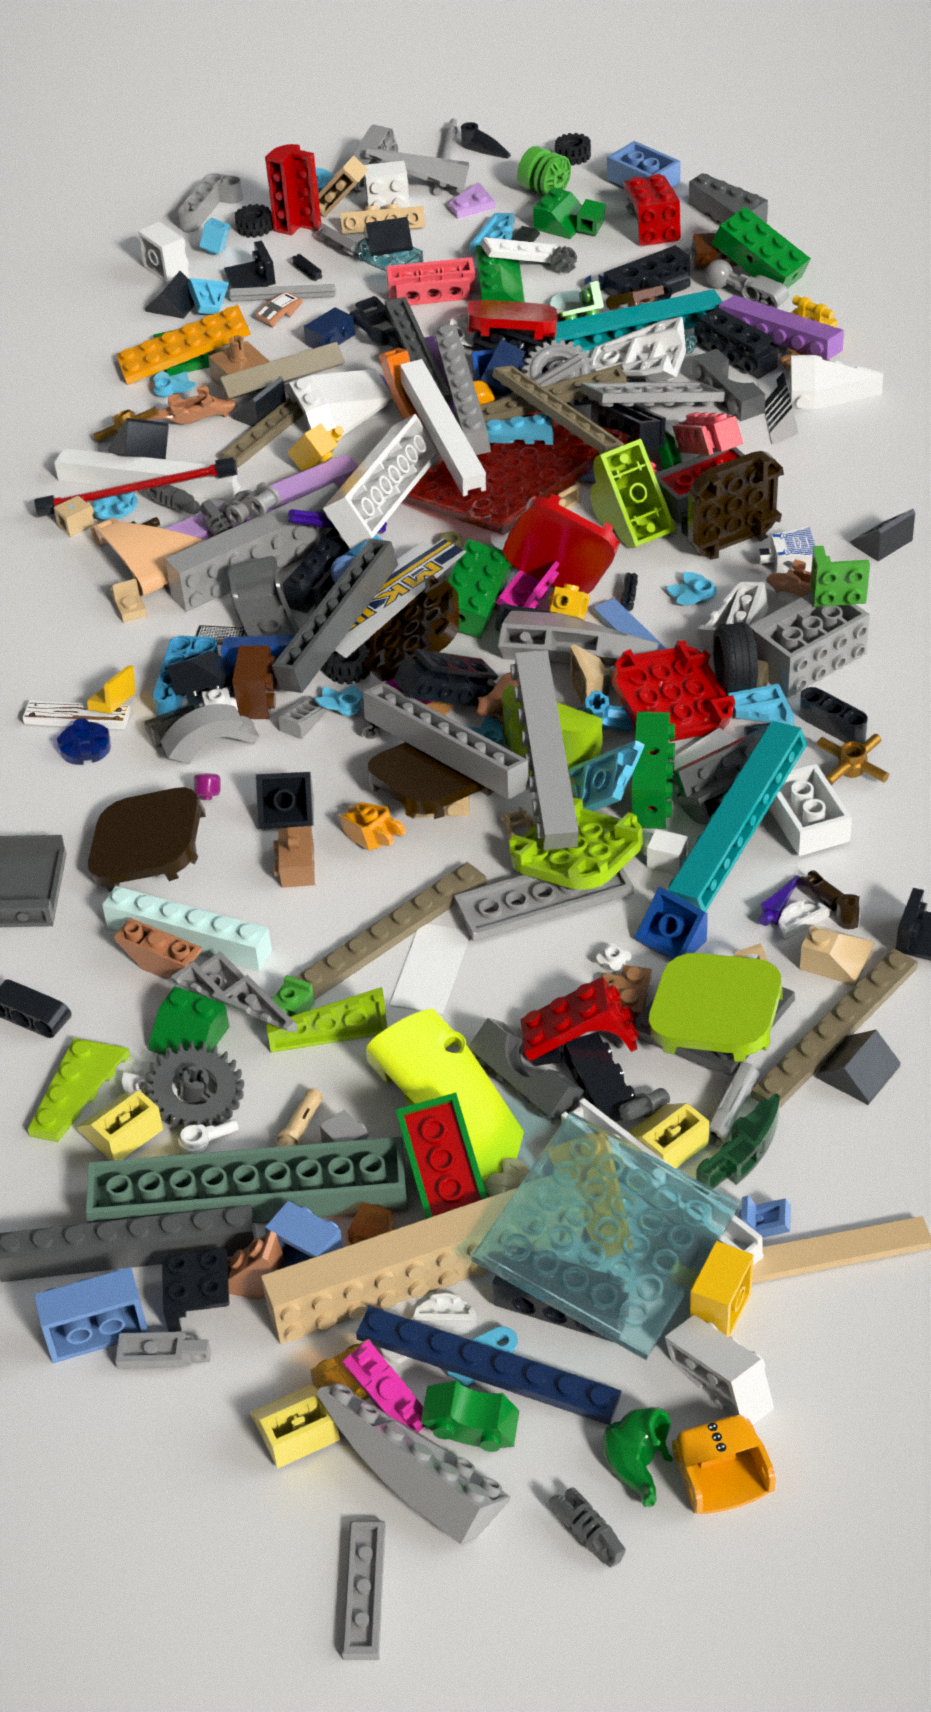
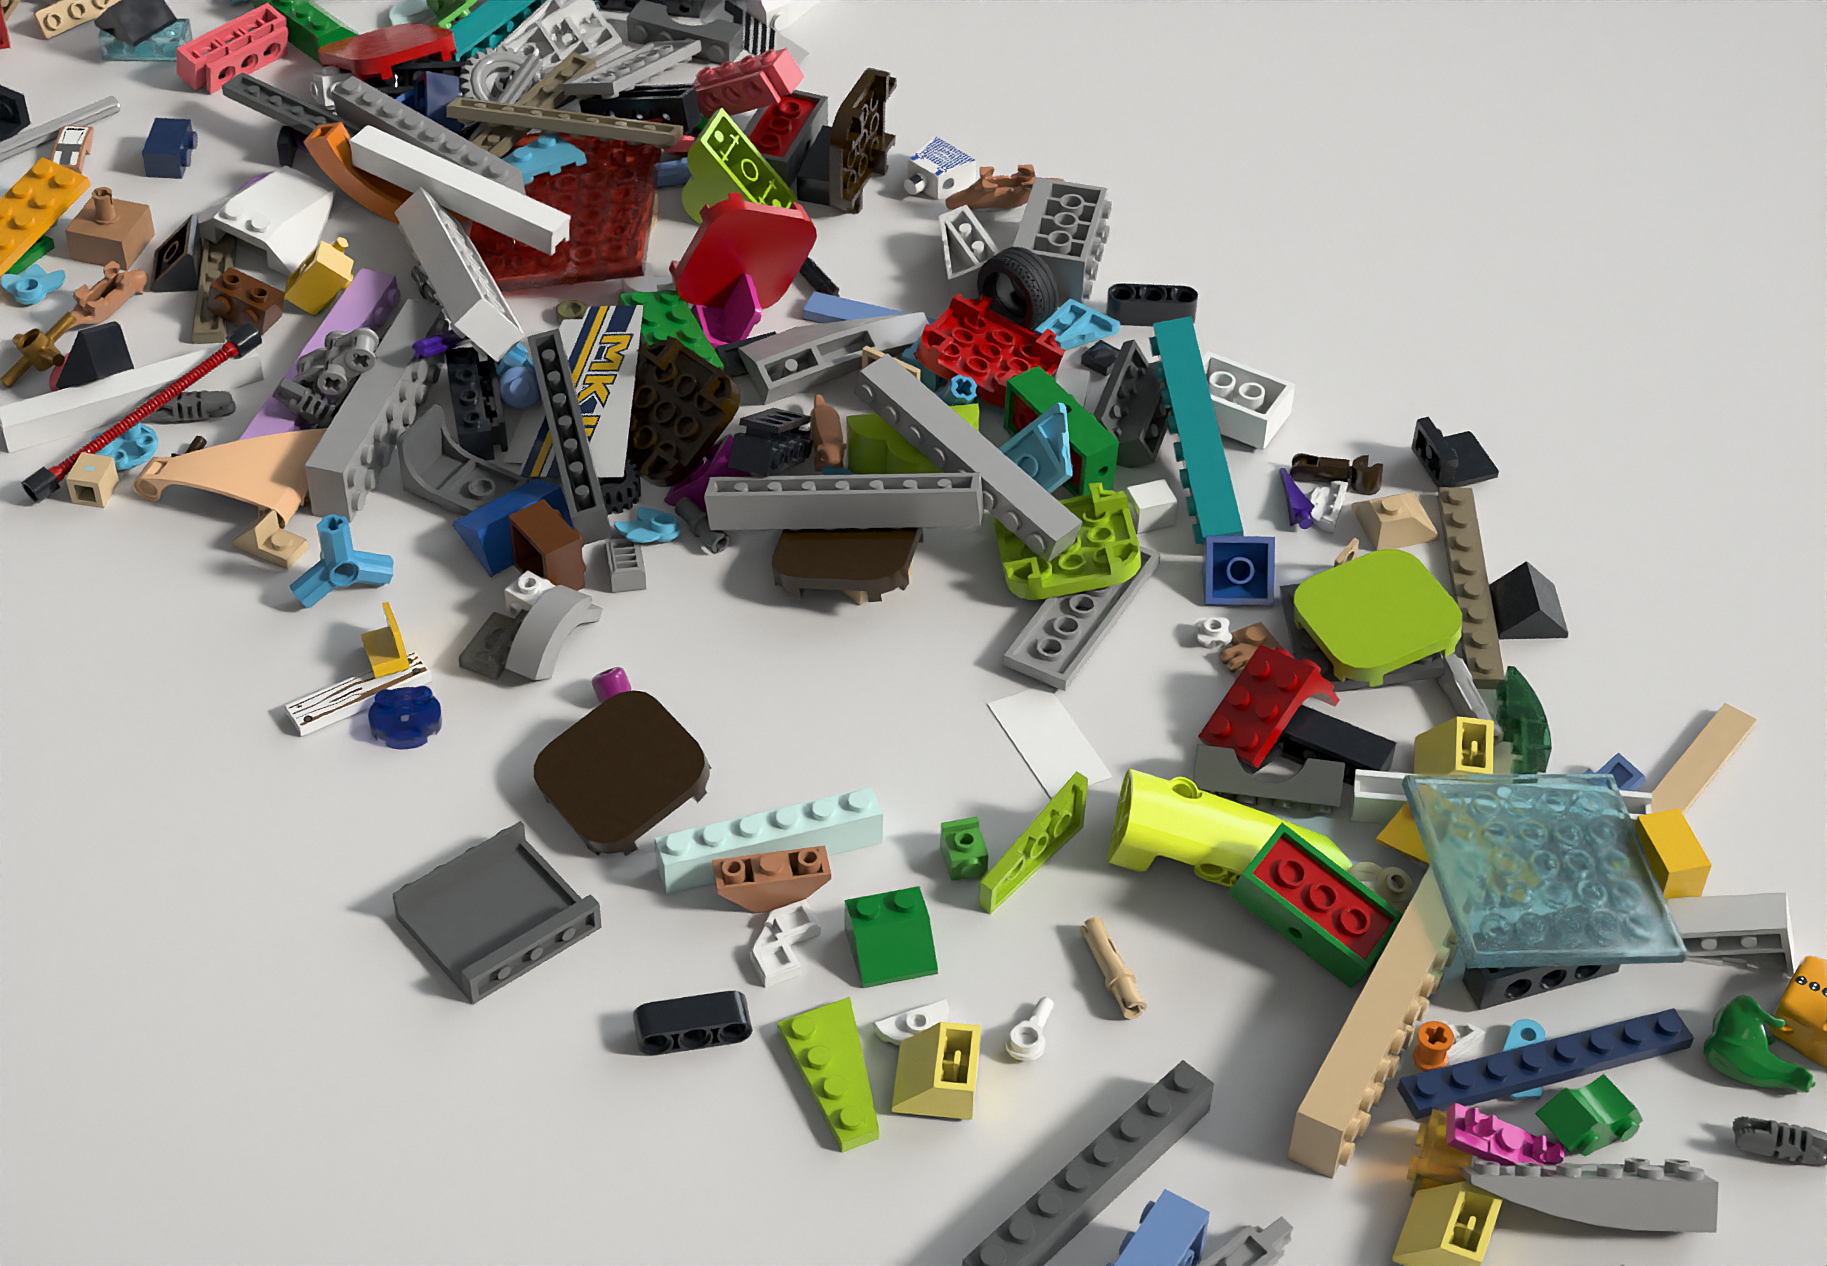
camera: 45 degrees left, 0 degrees up
sand green brick [86,1137,408,1223] -> none
dark grey gear [144,1041,245,1130] -> none
dark azure beam [153,636,219,722] -> none
black bracket [162,1249,230,1332] -> none
black slope [167,650,235,698] -> none
light grey wedge [171,951,298,1032] -> none
sticker [196,625,244,645] -> none
tile [218,342,345,401] -> none
nougat slope [228,1231,285,1299] -> none
black slope [256,772,314,829] -> none
medium blue piece [265,1201,343,1268] -> none
medium nougat brick [273,826,315,888] -> none
black axle [292,254,322,281] -> none
dark tan plate [294,862,486,1000] -> none
light grey hinge [316,223,367,256] -> none
light grey brick [319,1110,369,1143] -> none
light orange hinge [338,802,406,850] -> none
clear orange brick [347,1202,394,1245] -> none
black bar [350,296,400,348] -> none
tan piece [501,807,534,839] -> none
yellow brick [549,584,590,620] -> none
dark grey axle [619,1088,670,1121] -> none
medium azure plate [667,571,716,605] -> none
bright green bracket [810,545,870,607] -> none
pearl gold bar [817,734,889,785] -> none
black slope [851,509,915,561] -> none
none -> reddish brown brick [207,267,285,336]
none -> dark azure piece [289,514,394,608]
none -> white tile [750,899,821,988]
none -> orange bush [1412,1021,1454,1072]

